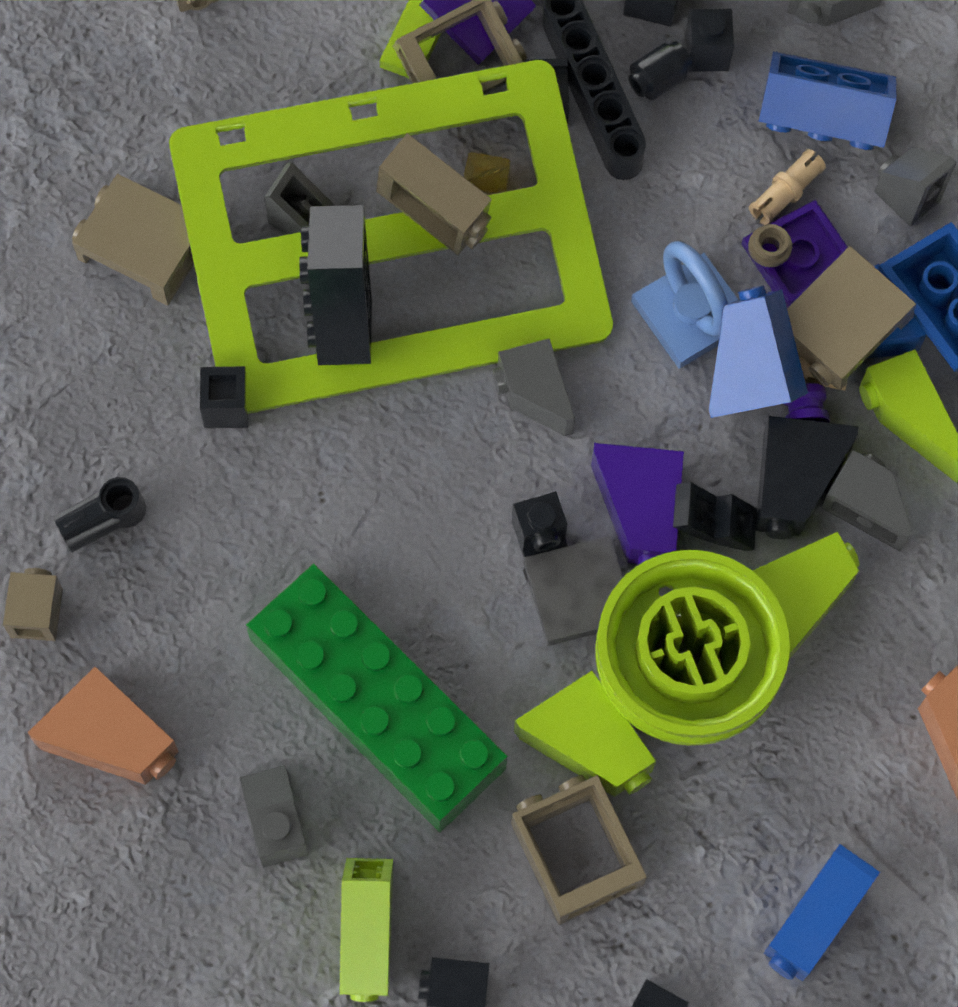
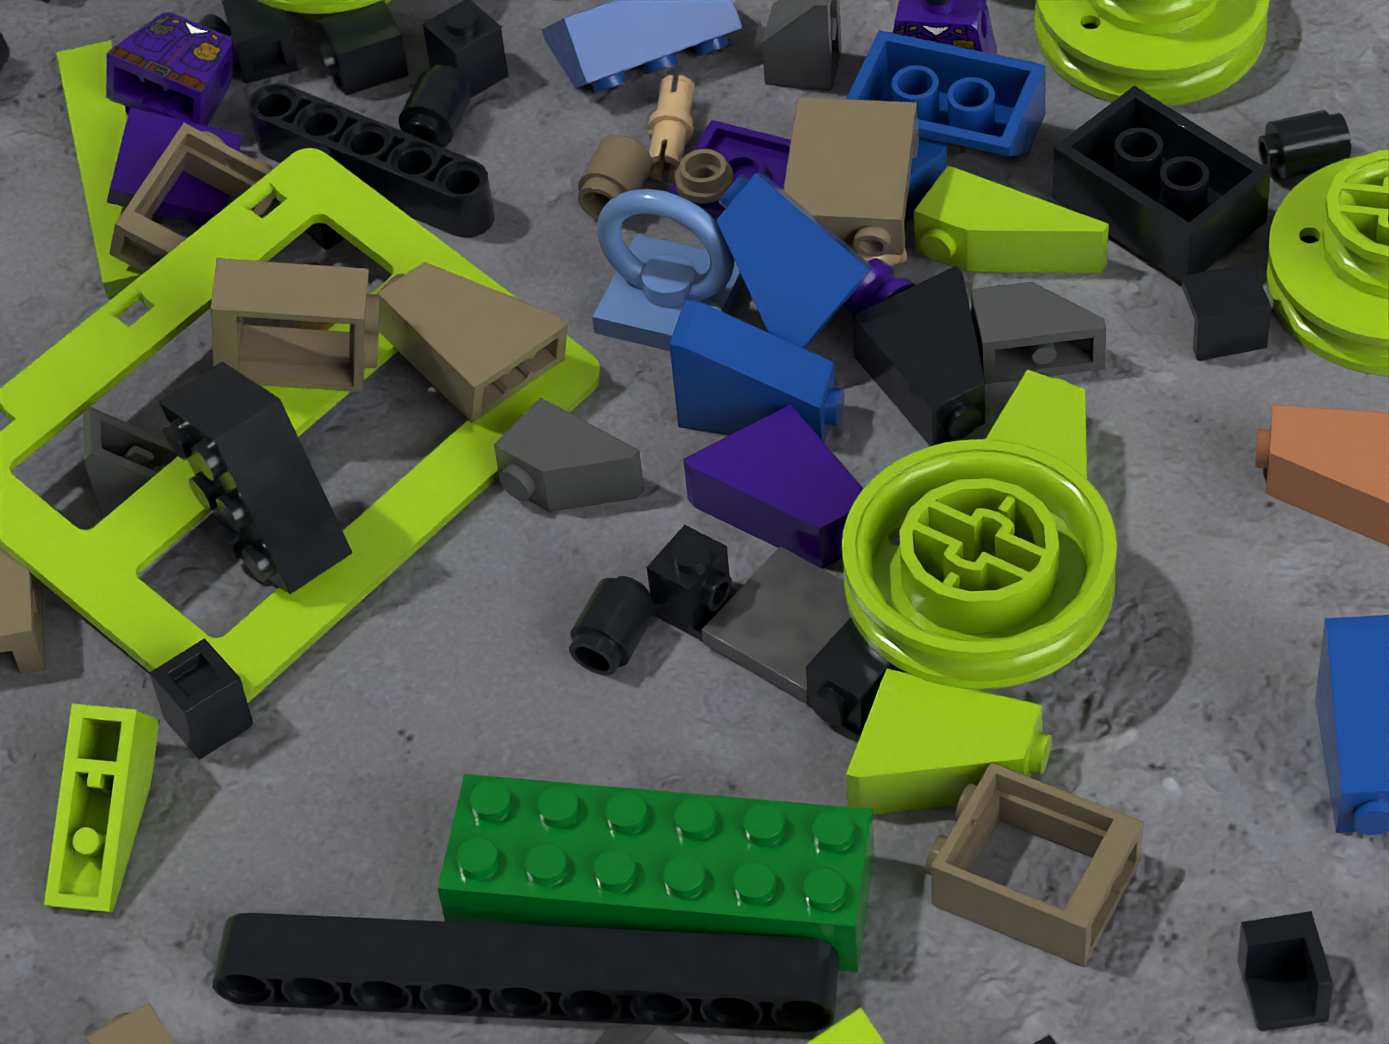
camera: 30 degrees left, 20 degrees down
black piece [52,477,146,553] -> none
black slope [673,482,757,551] -> none
none -> lime slope [44,704,160,913]
none -> black beam [212,913,840,1032]
none -> dark tan slope [377,262,568,423]
none -> black brick [569,576,656,676]
none -> dark tan brick [578,135,653,220]
none -> blue slope [669,299,845,442]
none -> black brick [806,617,906,736]

